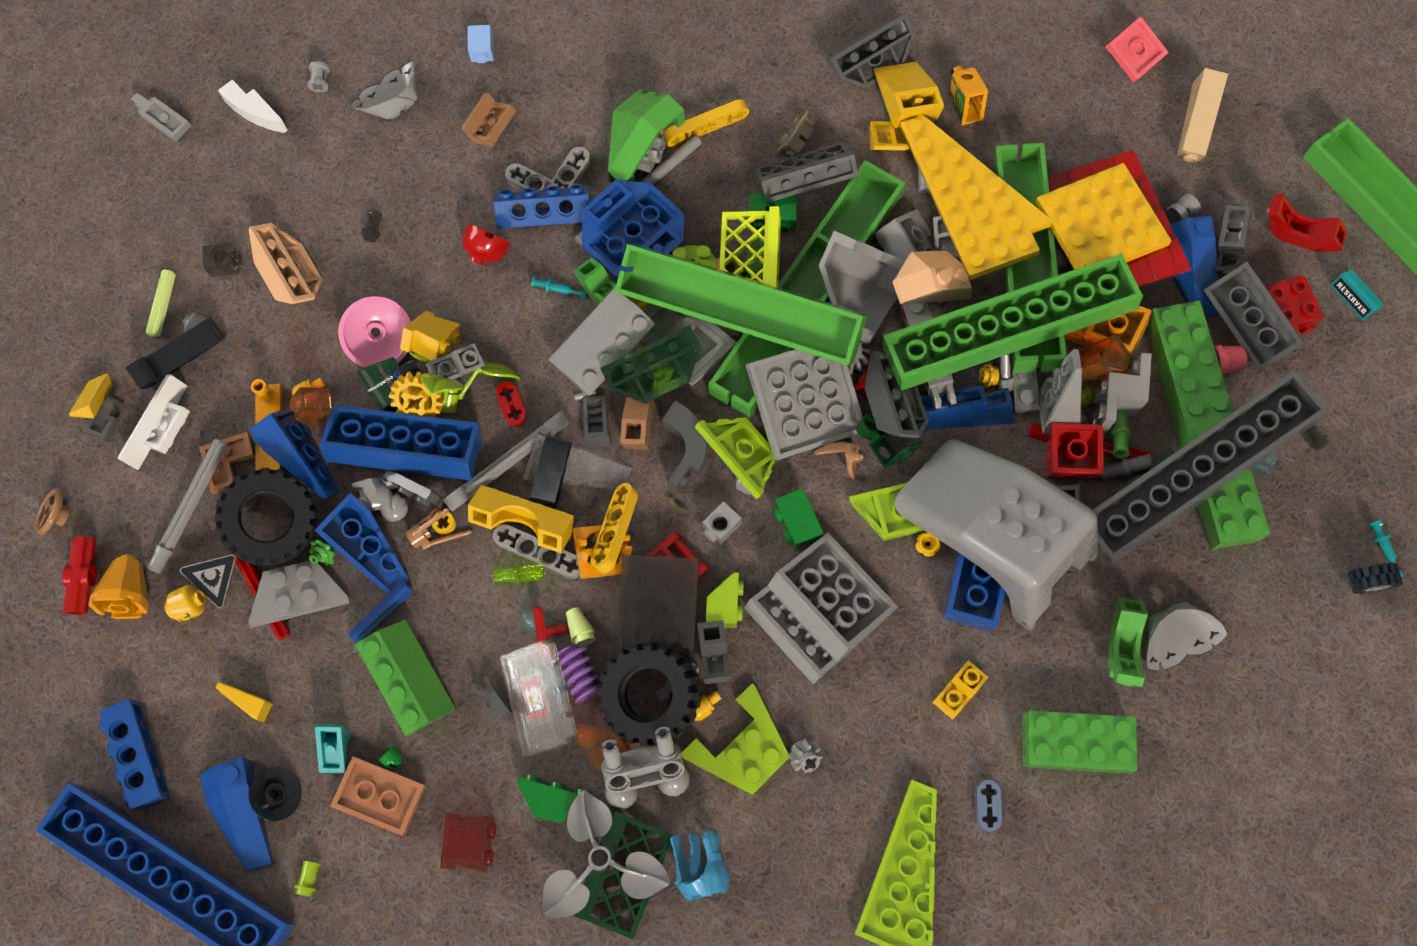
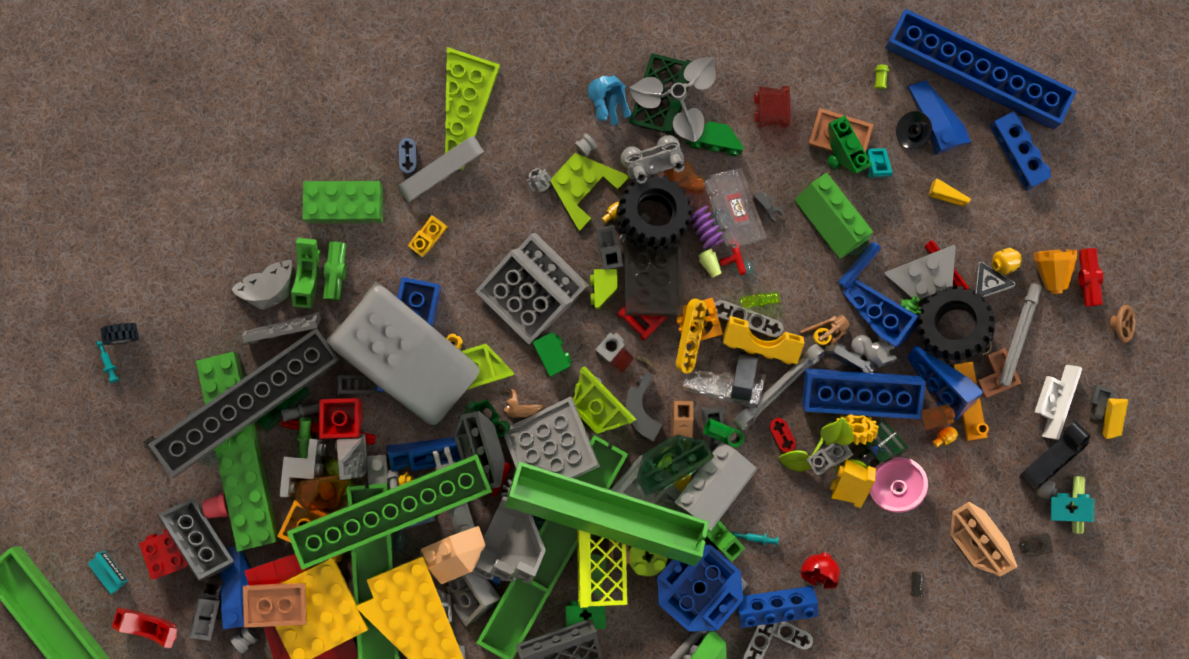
camera: 170 degrees right, 10 degrees up
none -> light grey wing [242,312,321,344]
none -> nougat plate [243,583,307,628]
none -> bright green piece [323,242,347,301]
none -> light grey beam [397,136,484,202]
none -> light grey wheel [574,133,598,157]
none -> clear red slope [612,348,633,373]
none -> green piece [703,418,744,447]
none -> green slope [828,115,872,174]
none -> teal brick [1051,493,1095,522]

